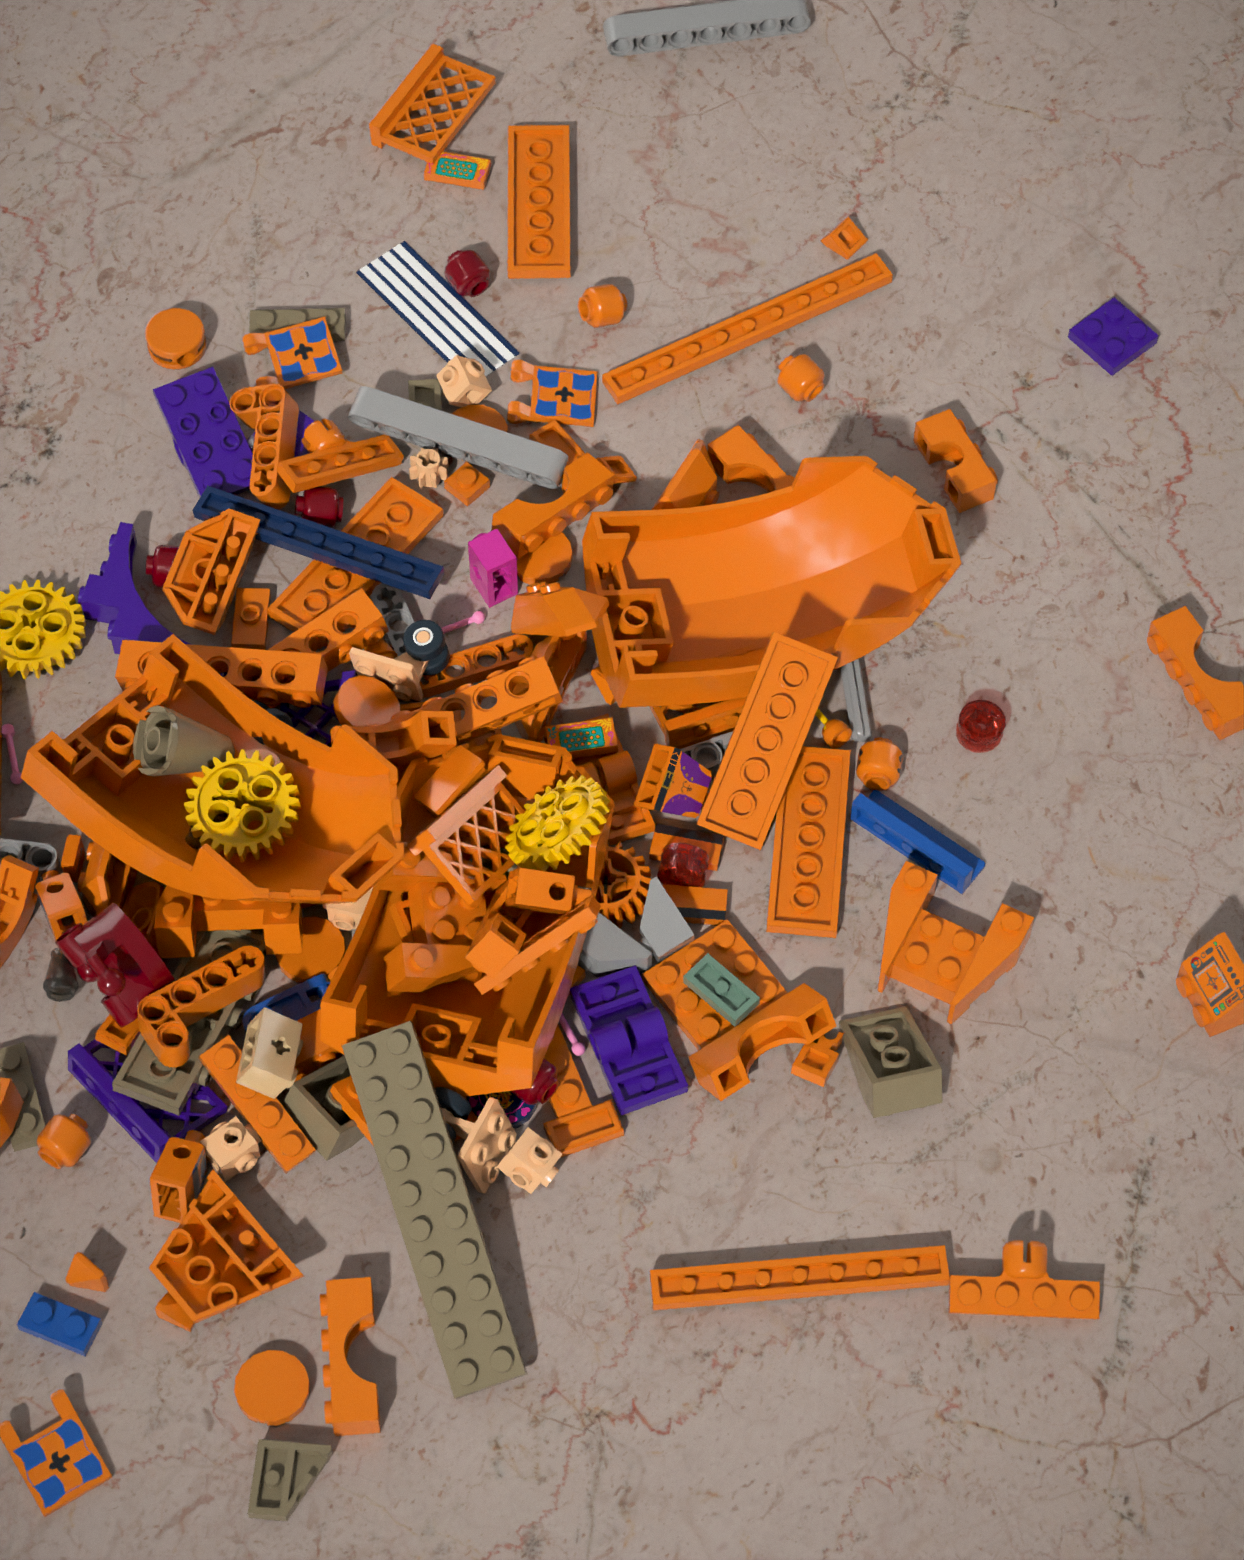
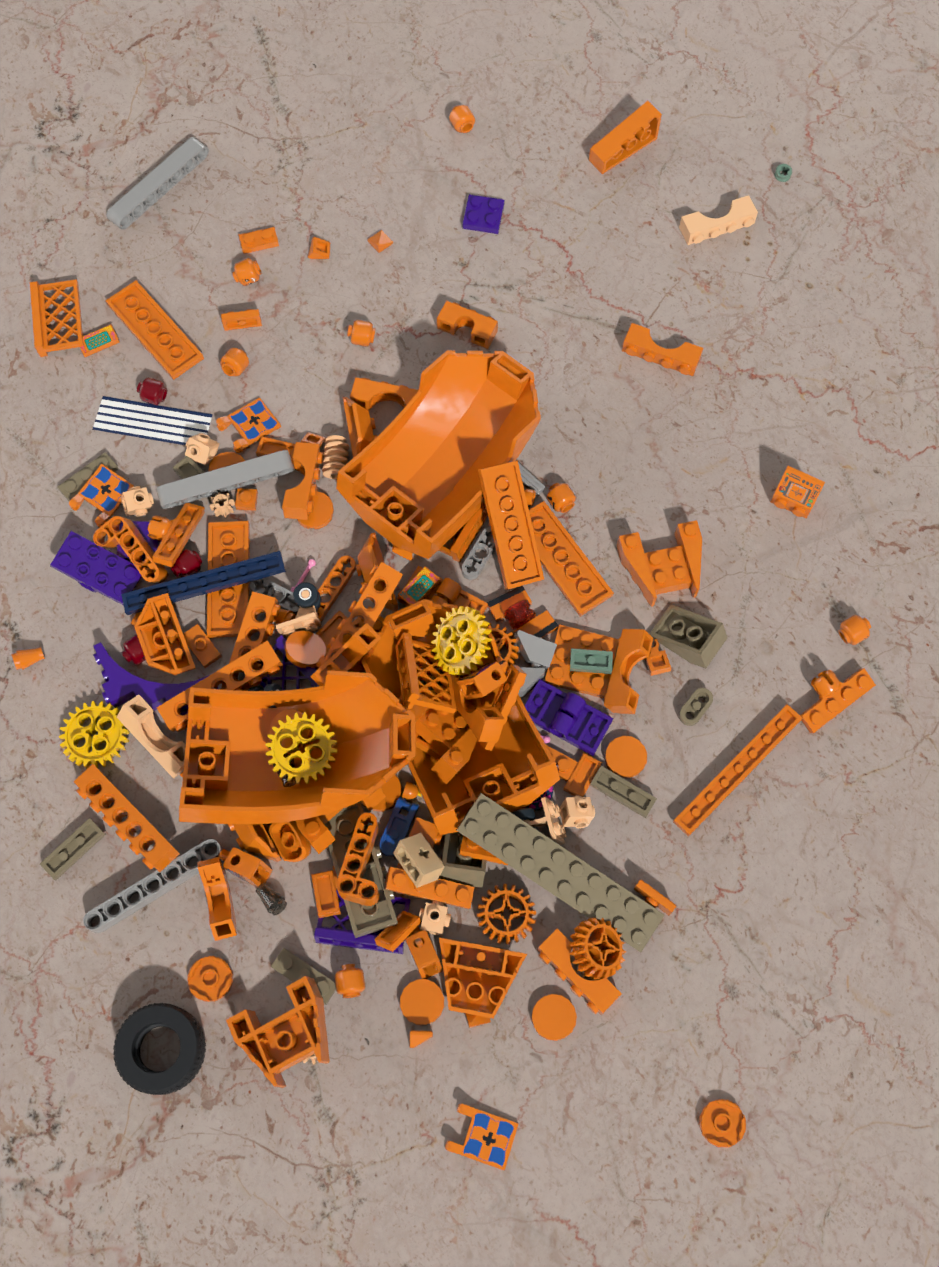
camera: 40 degrees left, 10 degrees up
bright pink hinge [2,724,23,784] -> none
blue plate [17,1292,102,1357] -> none
dark red piece [55,902,175,1028] -> none
orange tile [61,834,86,882] -> none
dark tan cone [133,705,235,776] -> none
orange head [145,308,206,369] -> none
dark tan wing [248,1439,333,1521] -> none
orange panel [413,745,486,819] -> none
dark pink brick [468,529,518,608] -> none
orange wedge [511,582,609,637] -> none
orange plate [602,253,893,405] -> none
torso [633,744,712,818] -> none
blue panel [850,790,985,894] -> none
clear red wheel [956,700,1006,753] -> none
none -> orange cone [11,647,45,670]
none -> light nougat arch [117,695,186,779]
none -> light nougat brick [121,486,154,517]
none -> orange plate [221,309,262,331]
none -> orange head [232,258,262,286]
none -> orange plate [239,227,279,254]
none -> light nougat piece [322,435,349,479]
none -> orange slope [367,230,393,253]
none -> orange tile [375,910,421,952]
none -> orange tile [400,979,444,1025]
none -> orange head [449,105,475,133]
none -> orange gear [477,884,536,945]
none -> orange gear [569,917,627,979]
none -> dark tan plate [590,766,657,818]
none -> orange tile [605,736,647,778]
none -> orange plate [634,879,676,915]
none -> dark tan plate [679,688,713,726]
none -> orange head [838,615,871,645]

